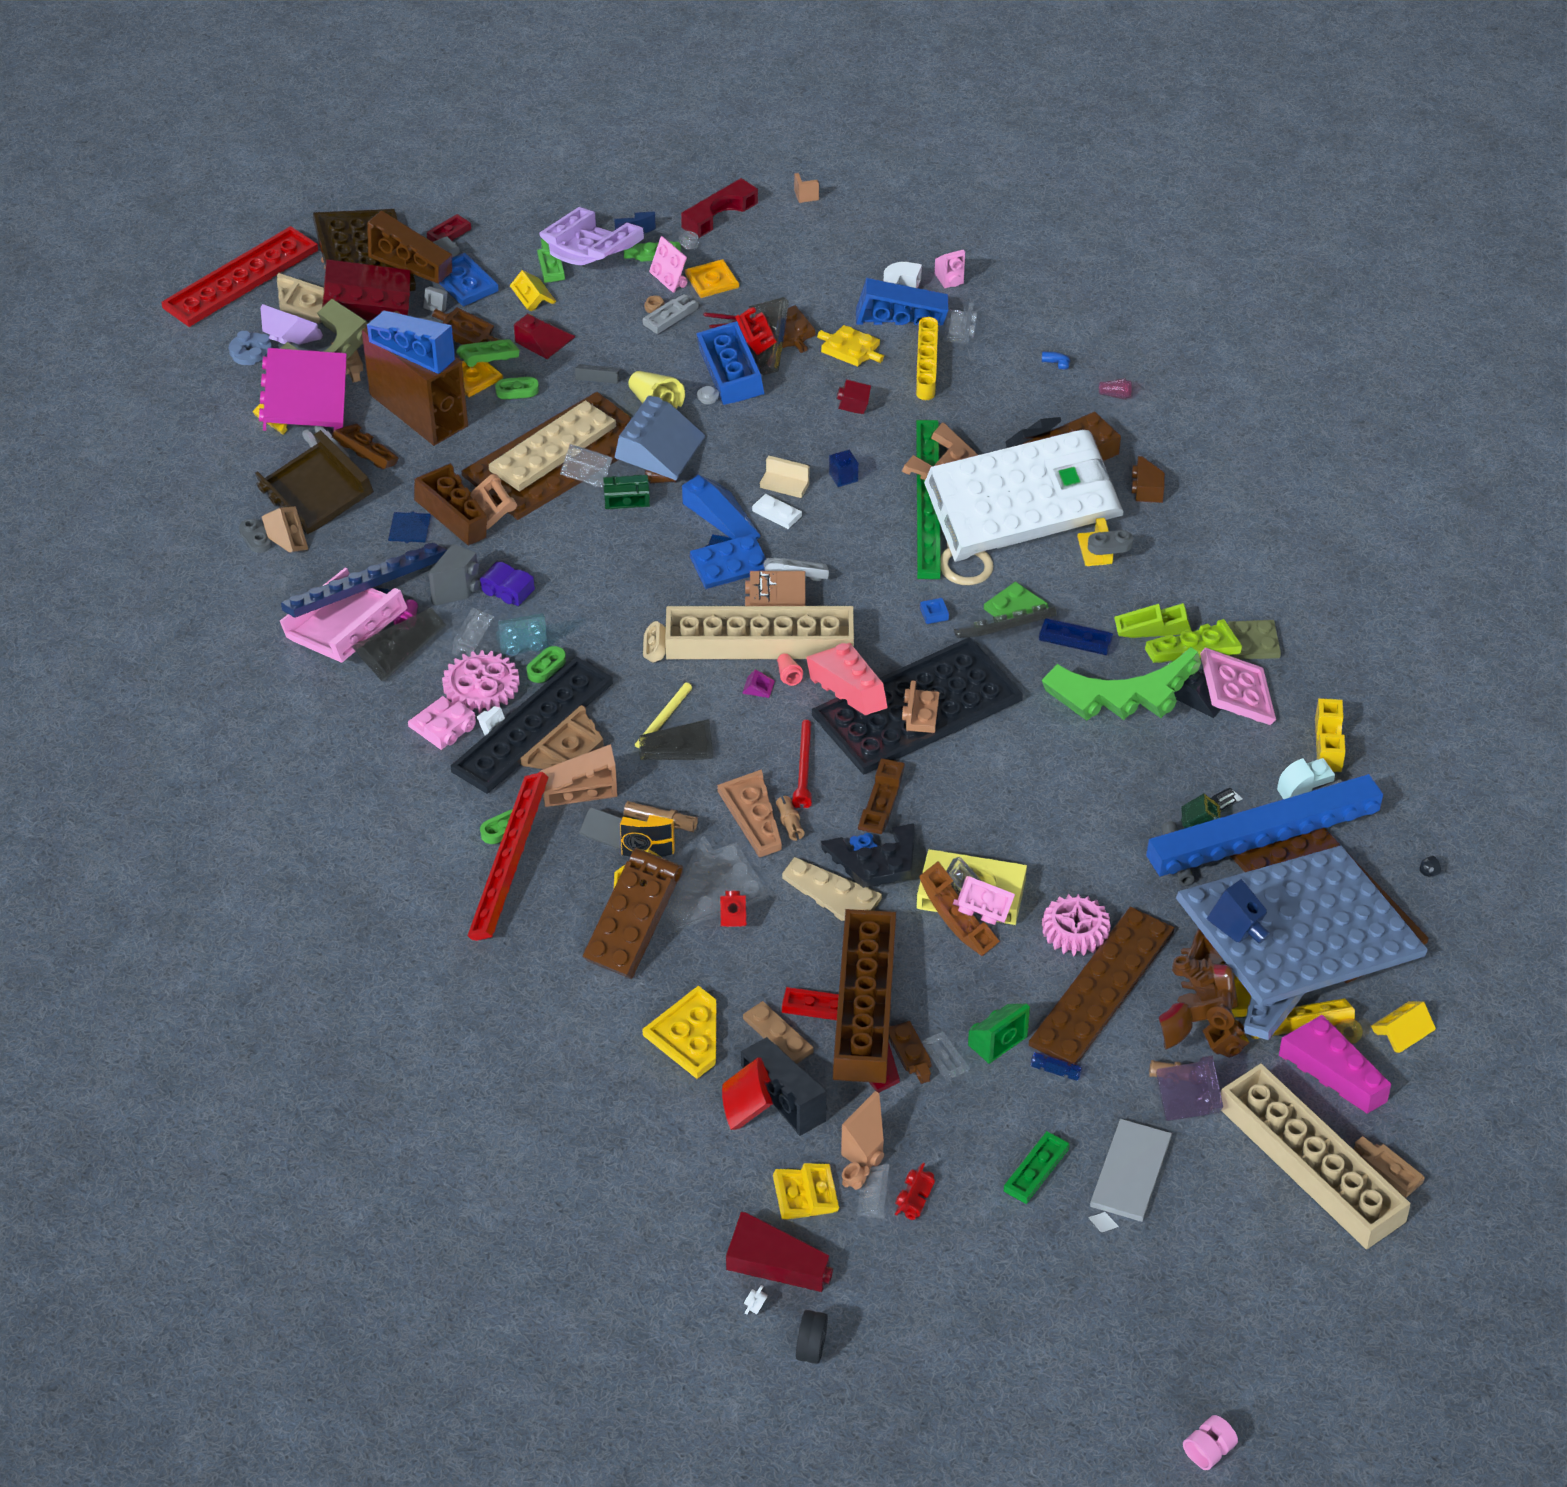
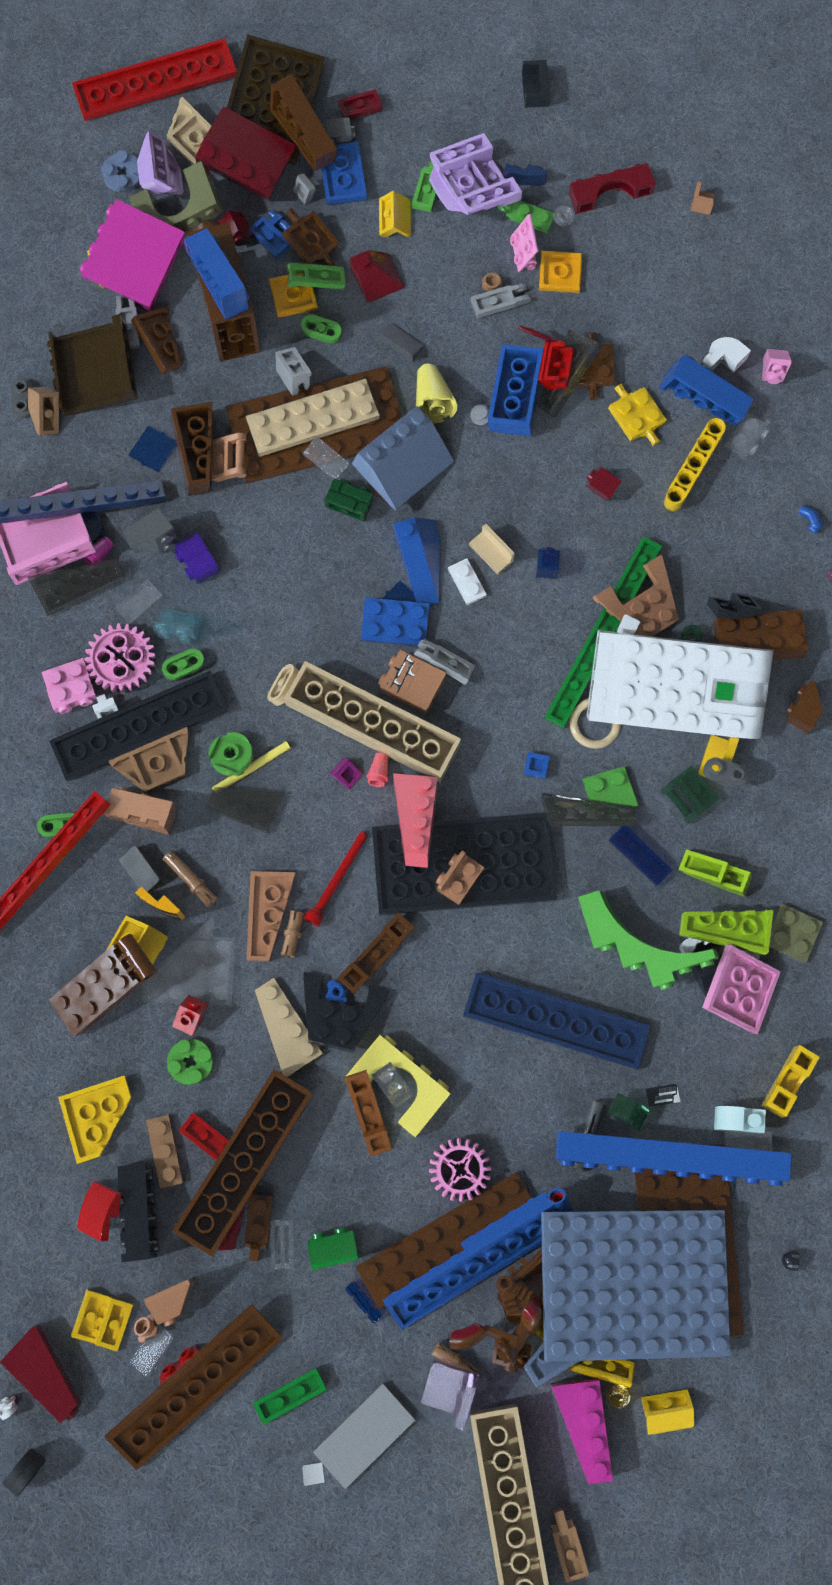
camera: 25 degrees right, 30 degrees up
bright pink bracket [953,876,1015,925] -> none
dark blue torso [1206,879,1270,944] -> none
none -> reddish brown plate [105,1304,283,1470]
none -> bright green plate [167,1039,213,1085]
none -> bright green plate [209,732,253,776]
none -> light grey hinge [276,347,312,396]
none -> blue hinge [383,1188,574,1330]
none -> dark blue plate [463,972,650,1070]
none -> black panel [522,60,550,108]
none -> clear green plate [660,766,719,824]

